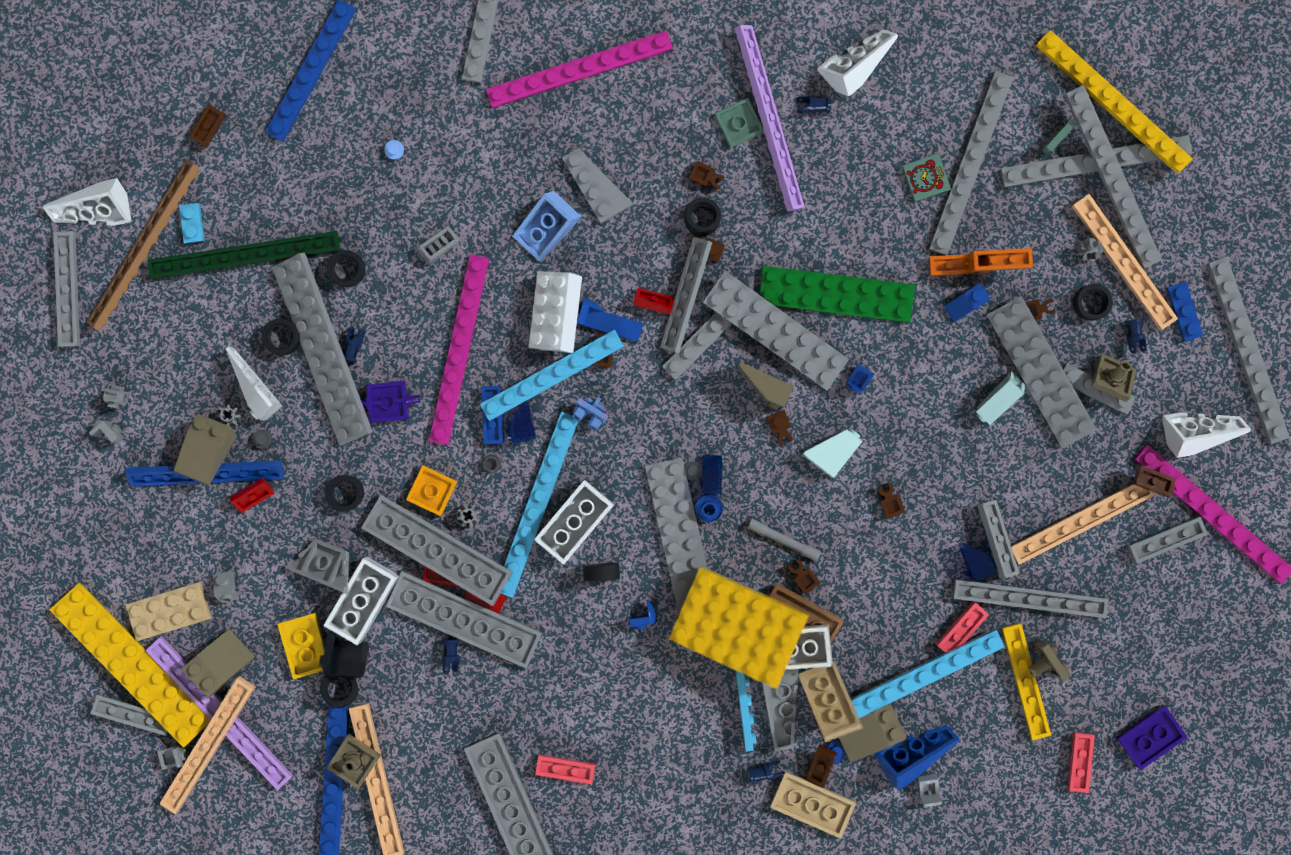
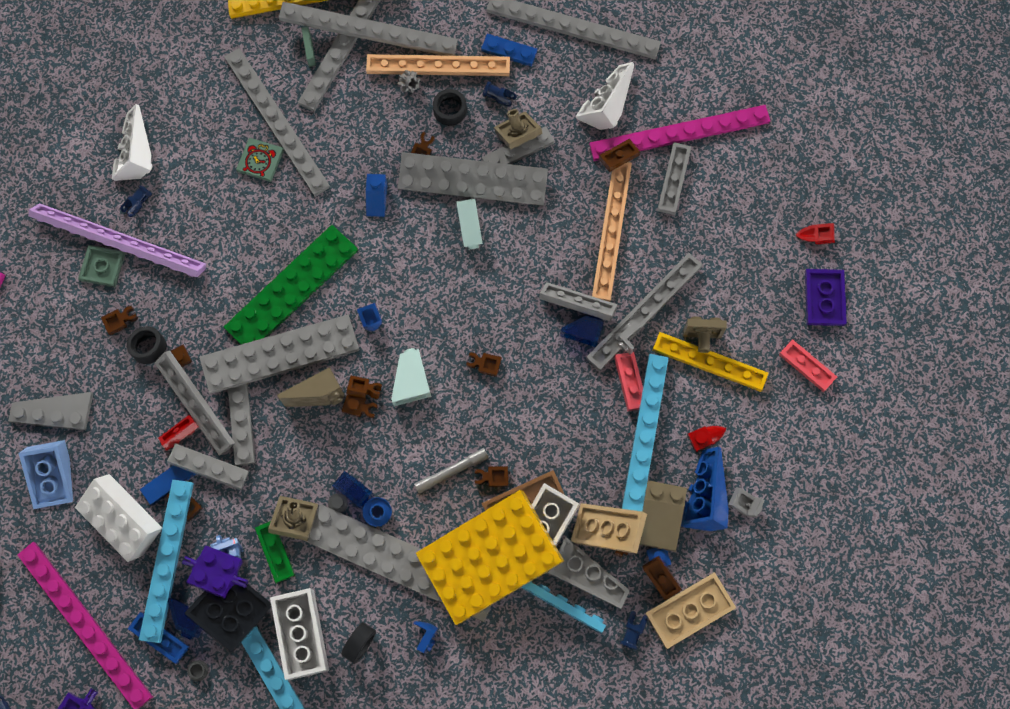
camera: 50 degrees left, 15 degrees down
blue plate [577,298,603,326] -> none
orange bracket [928,248,1033,276] -> none
none -> light grey plate [167,444,249,490]
none -> dark purple plate [182,545,248,598]
none -> black plate [184,576,272,654]
none -> green plate [255,521,295,584]
none -> dark tan plate [268,496,318,541]
none -> reddish brown plate [346,375,382,399]
none -> light grey bracket [617,321,641,354]
none -> red plate [687,426,726,452]
none -> red plate [796,223,835,245]

